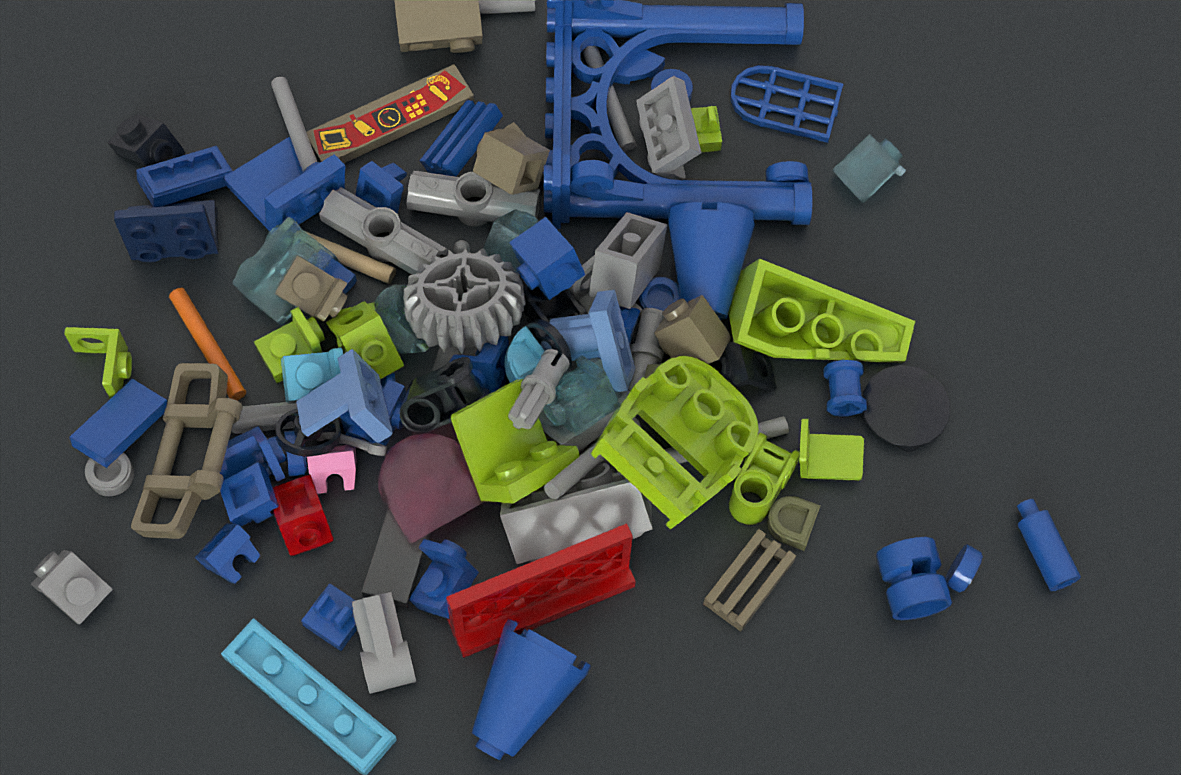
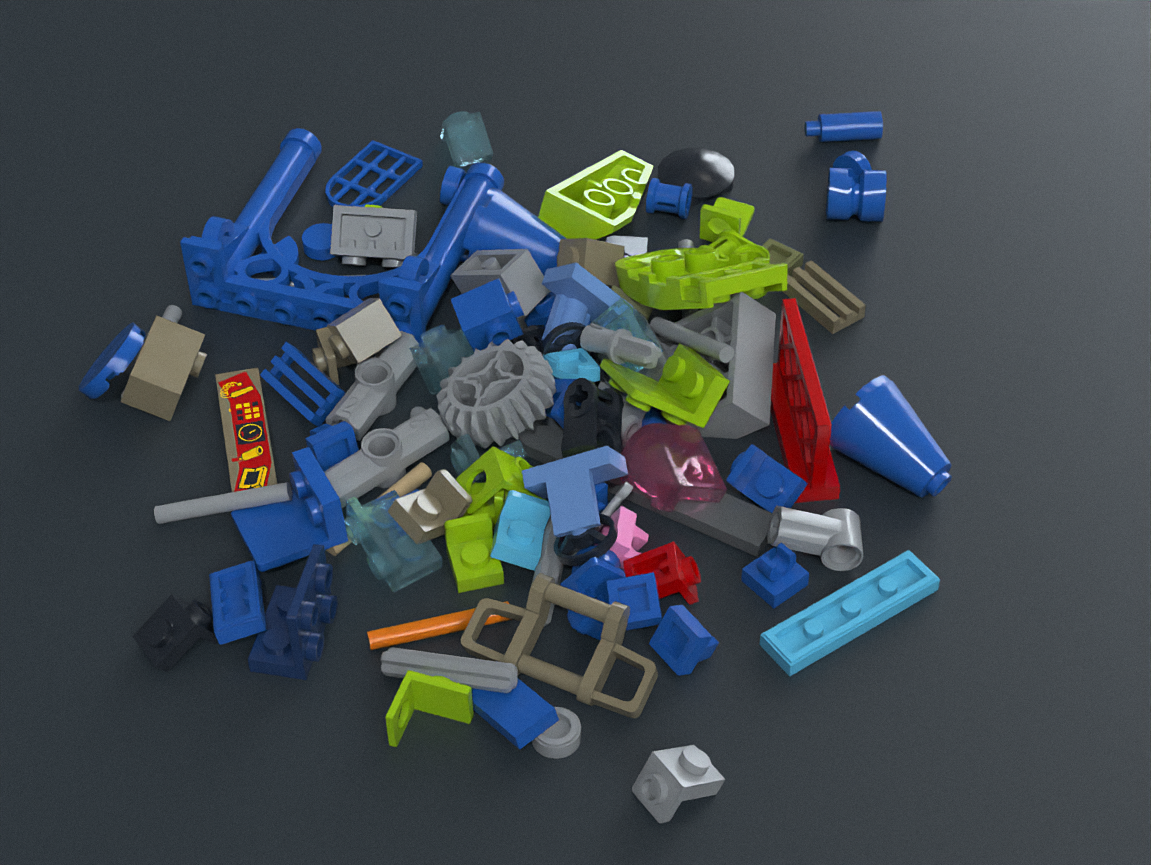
camera: 70 degrees left, 20 degrees down
none -> light grey axle [380,647,518,693]

